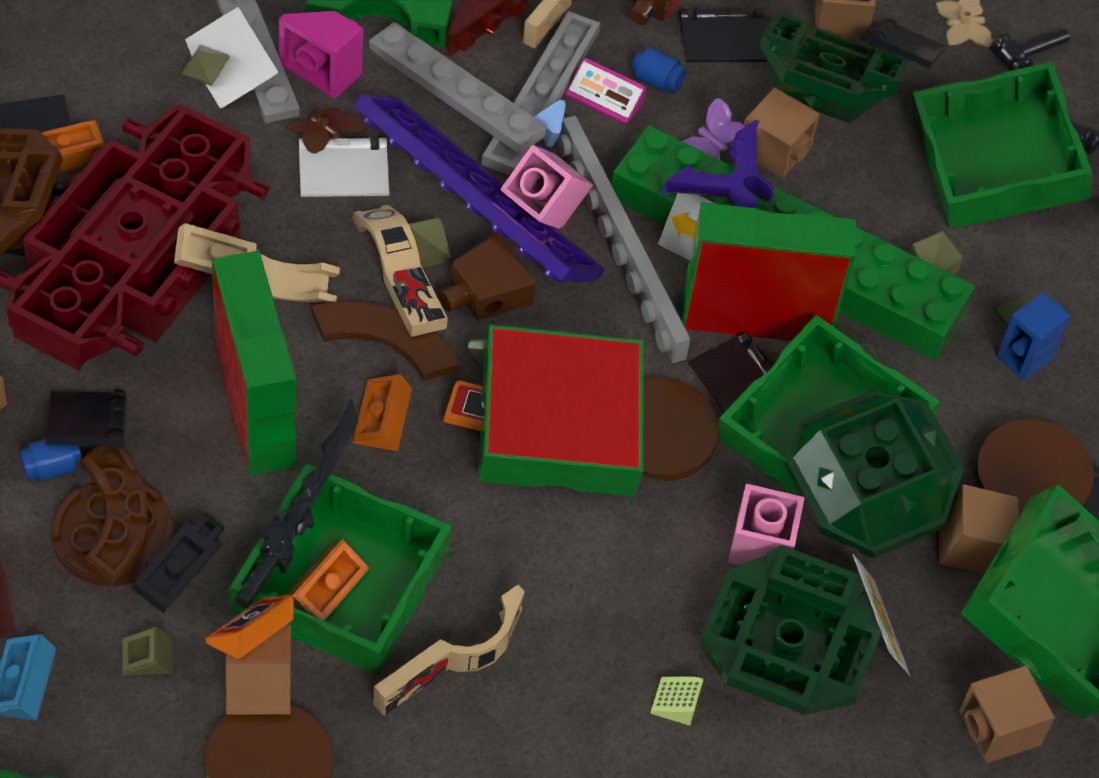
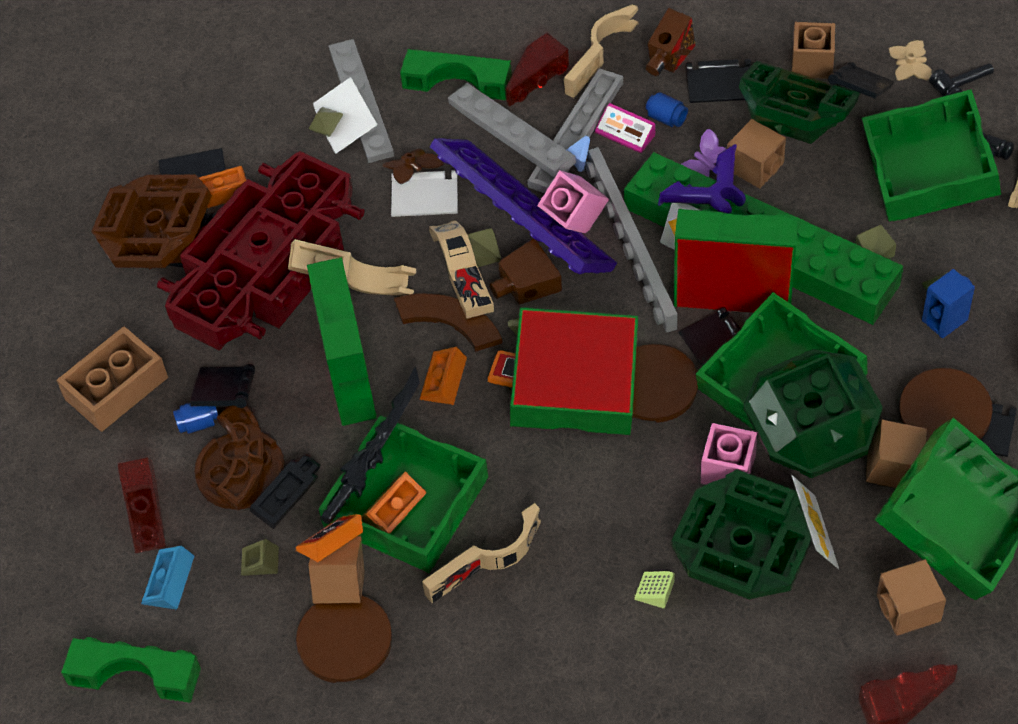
camera: 15 degrees right, 0 degrees up
dark pink slope [279,11,363,99] -> none

